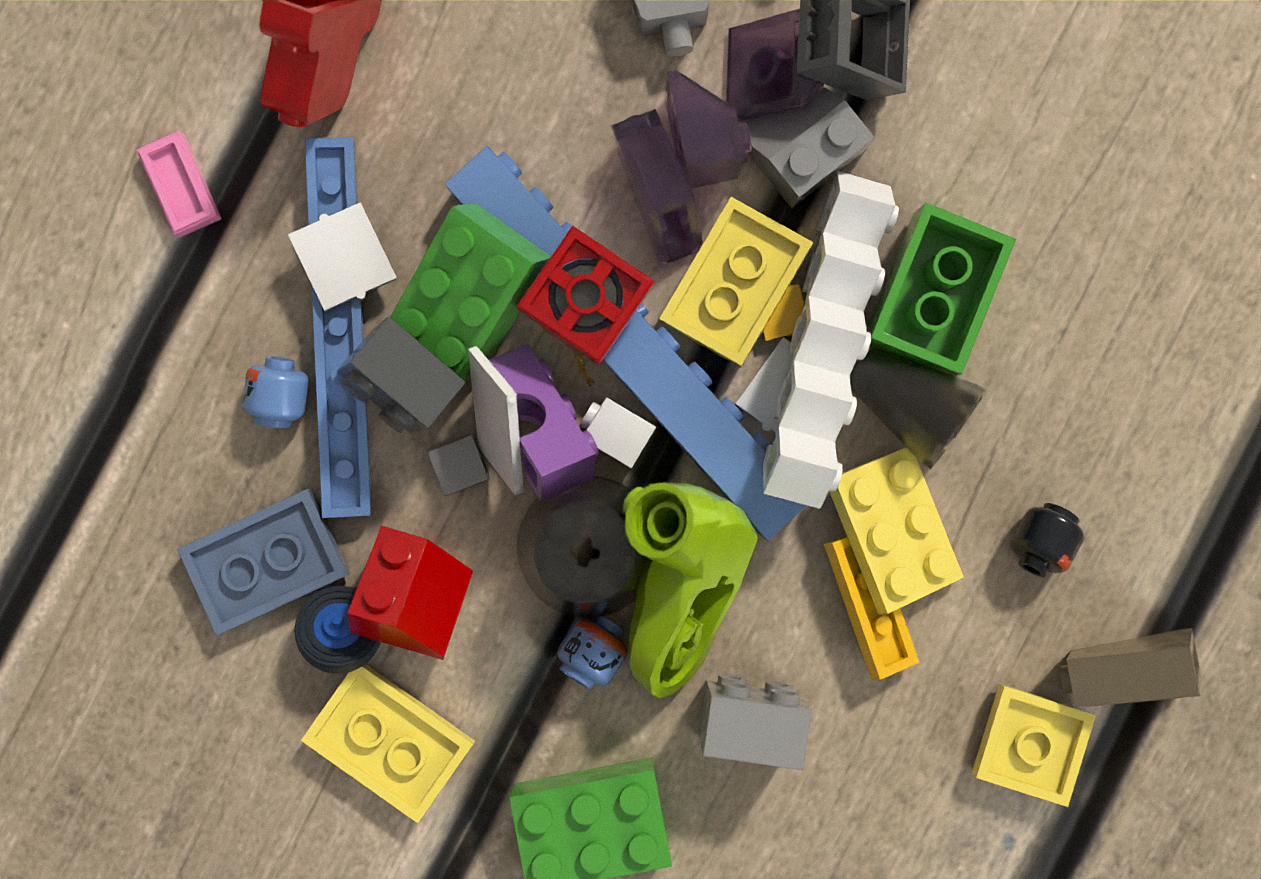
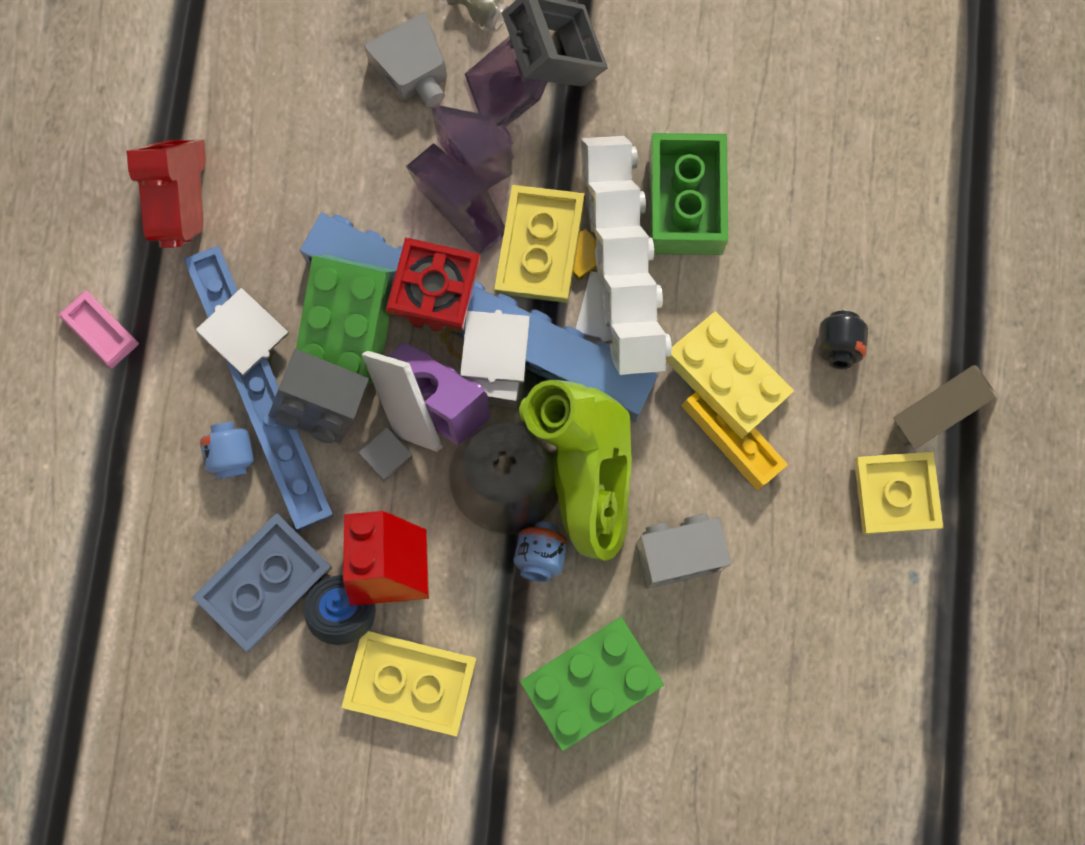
camera: 25 degrees left, 10 degrees down
light grey slope [735,78,875,209] -> none
clear smoke cone [850,347,986,470] -> none
none -> white piece [460,310,530,384]

